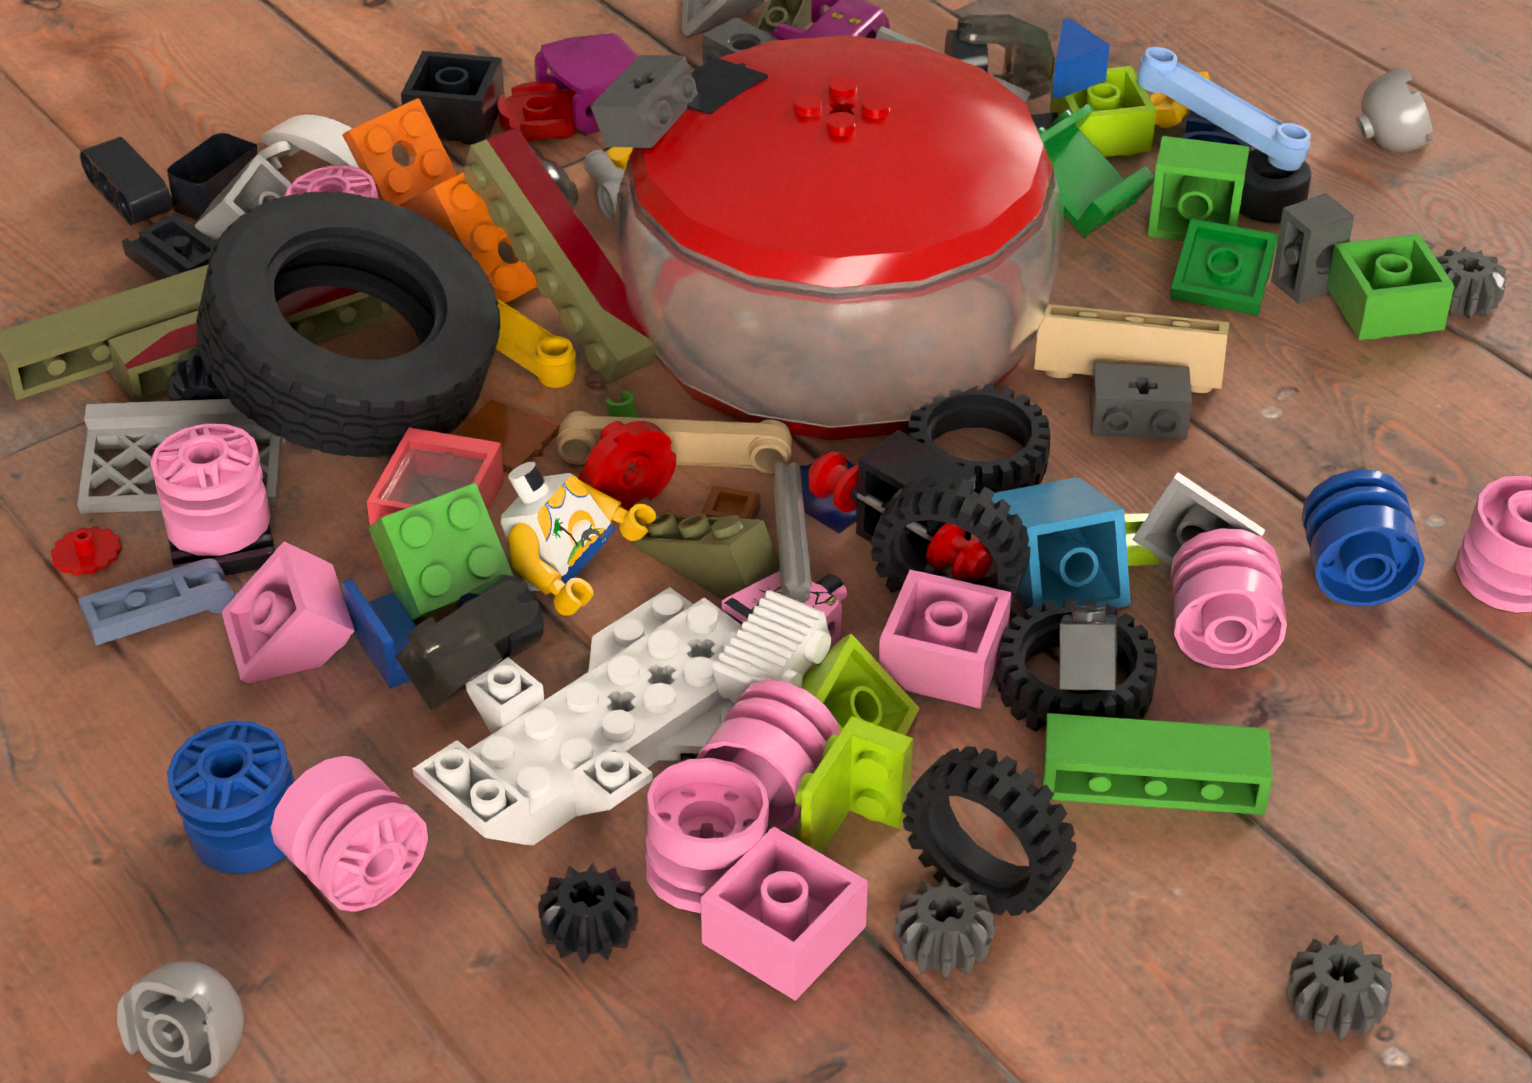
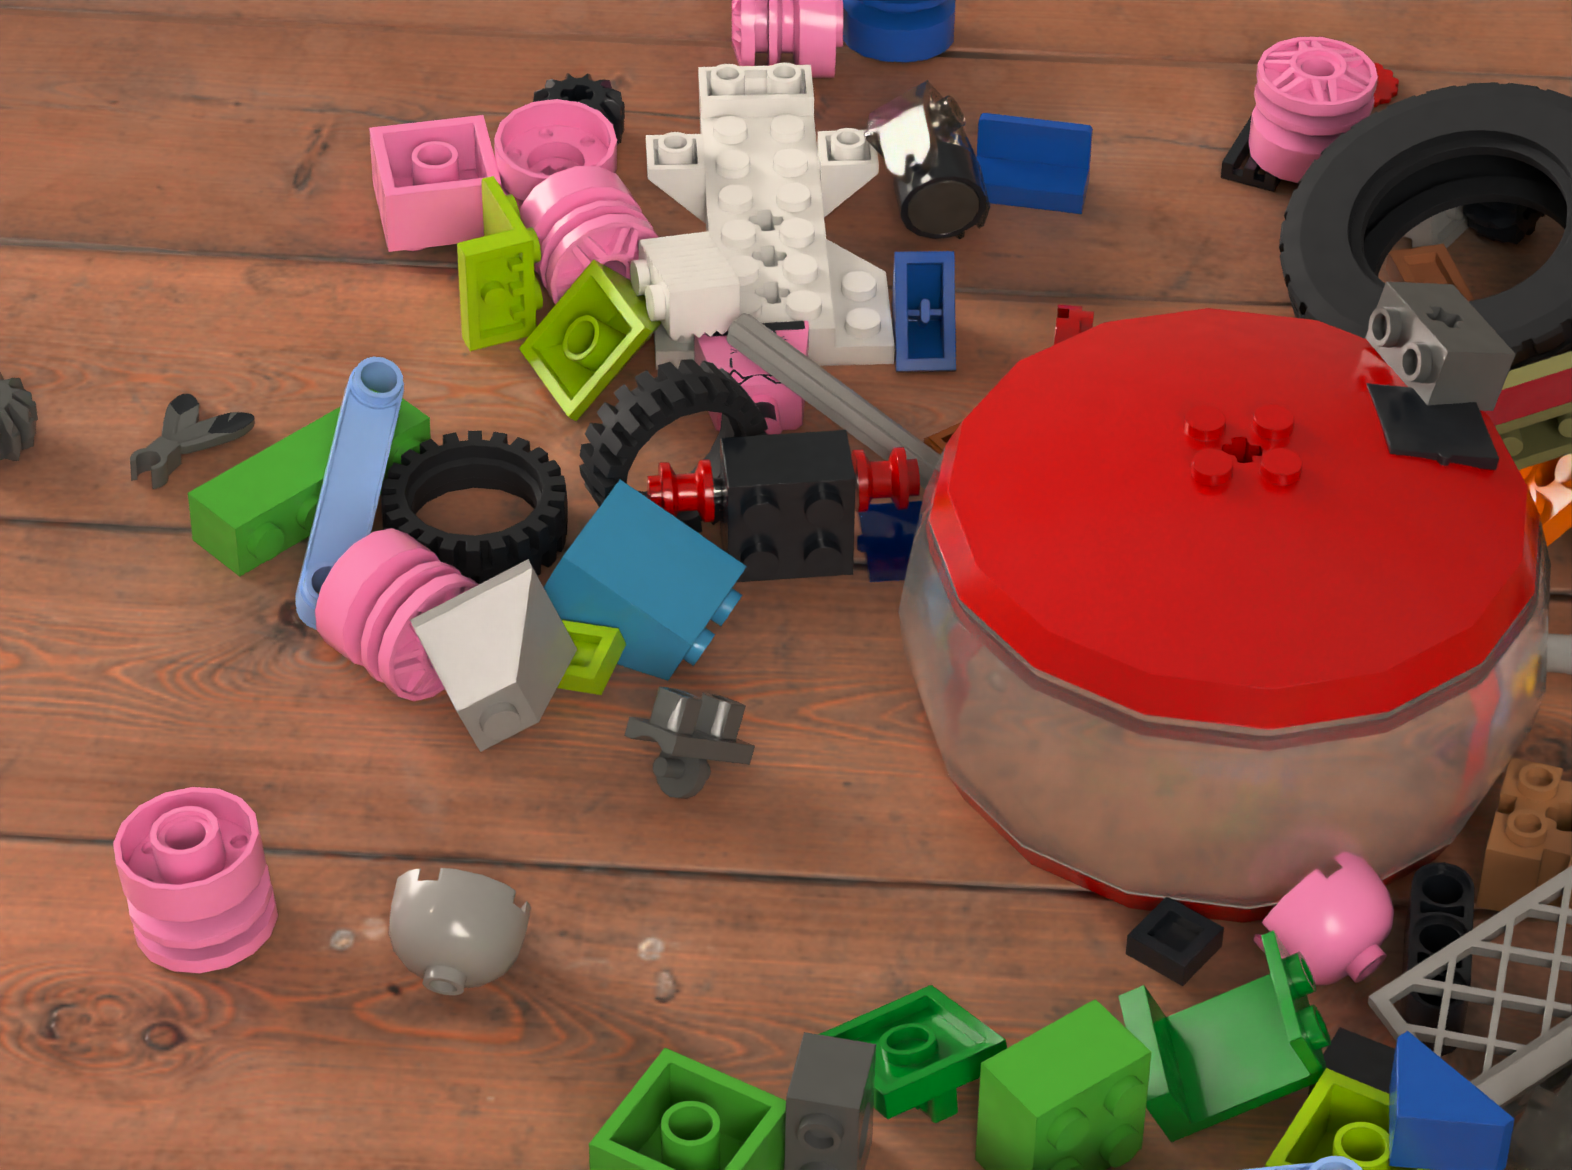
camera: 130 degrees right, 0 degrees up
sand blue plate [78,558,235,645] -> none
bright pink slope [221,542,355,684] -> none
window [366,427,504,539] -> none
bright green brick [368,483,514,621] -> none
torso [500,462,656,616] -> none
olive slope [632,511,780,597] -> none
bright pink brick [879,570,1012,709] -> none
dark grey gear [894,876,996,980] -> none
black tyre [902,746,1076,916] -> none
black tyre [907,383,1050,494] -> none
tan brick [1034,304,1230,393] -> none
brick [1060,605,1117,690] -> none
dark grey brick [1090,363,1192,439] -> none
blue wheel [1301,470,1425,606] -> none
none -> dark grey piece [130,394,255,489]
none -> light blue piece [295,357,404,630]
none -> light grey cylinder [388,868,532,995]
none -> dark grey hips [624,686,755,799]
none -> blue slope [892,251,956,372]

